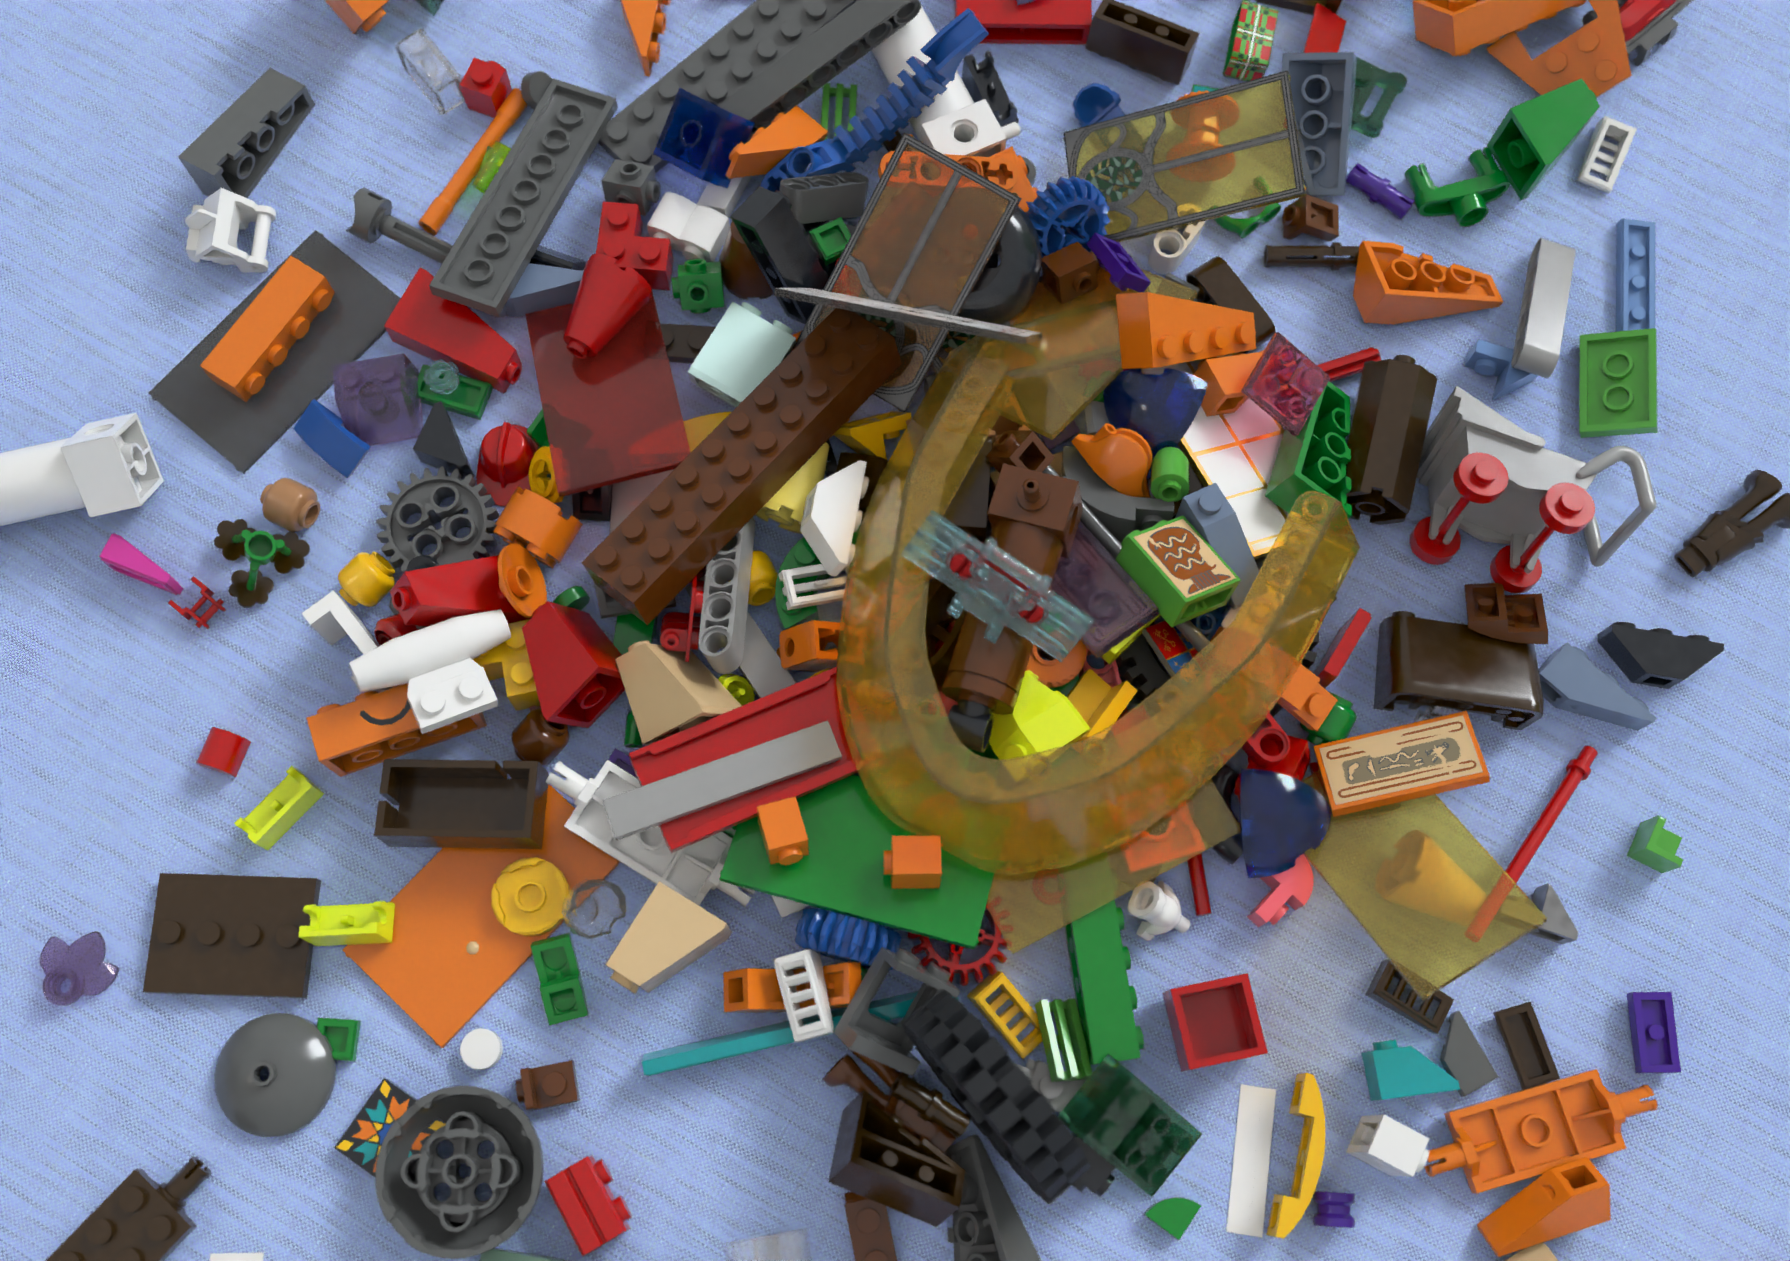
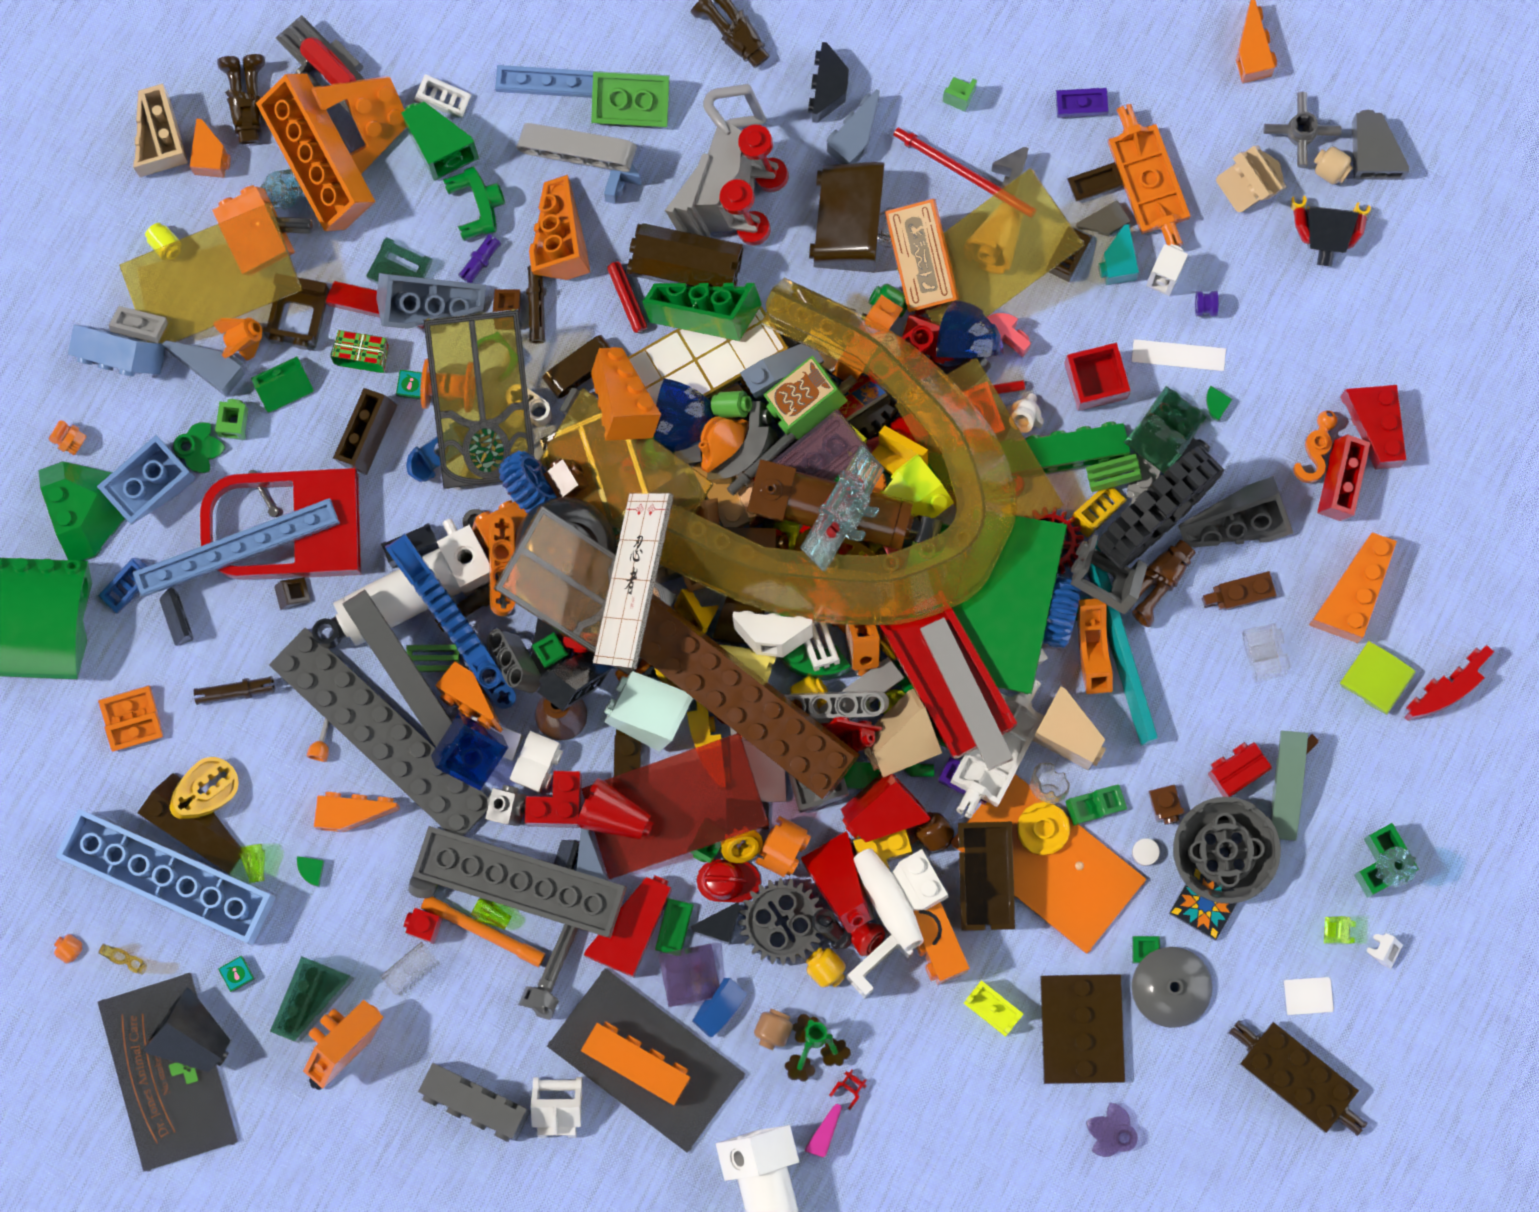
camera: 85 degrees left, 5 degrees up
red brick [196,727,251,777] -> none
neon yellow hinge [299,901,395,946] -> none
clear light blue plate [424,359,459,394] -> none
orange dish [498,543,547,618] -> none
green tile [553,586,590,611] -> none
green brick [672,259,725,314] -> none
orange brick [757,796,809,865] -> none
white slope [774,949,834,1042] -> none
dark brown wedge [828,1090,965,1227] -> none
orange brick [883,836,942,889] -> none
dark brown pin [889,1072,971,1138] -> none
reddish brown brick [986,430,1055,473] -> none
dark purple plate [1087,233,1151,292] -> none
orange slope [1188,348,1290,416] -> none
clear pink slope [1241,332,1331,436] -> none
yellow slope [1266,1073,1326,1239] -> none
red tile [1314,608,1372,688] -> none
reddish brown slope [1464,583,1548,644] -> none
orange slope [1477,1157,1611,1257] -> none

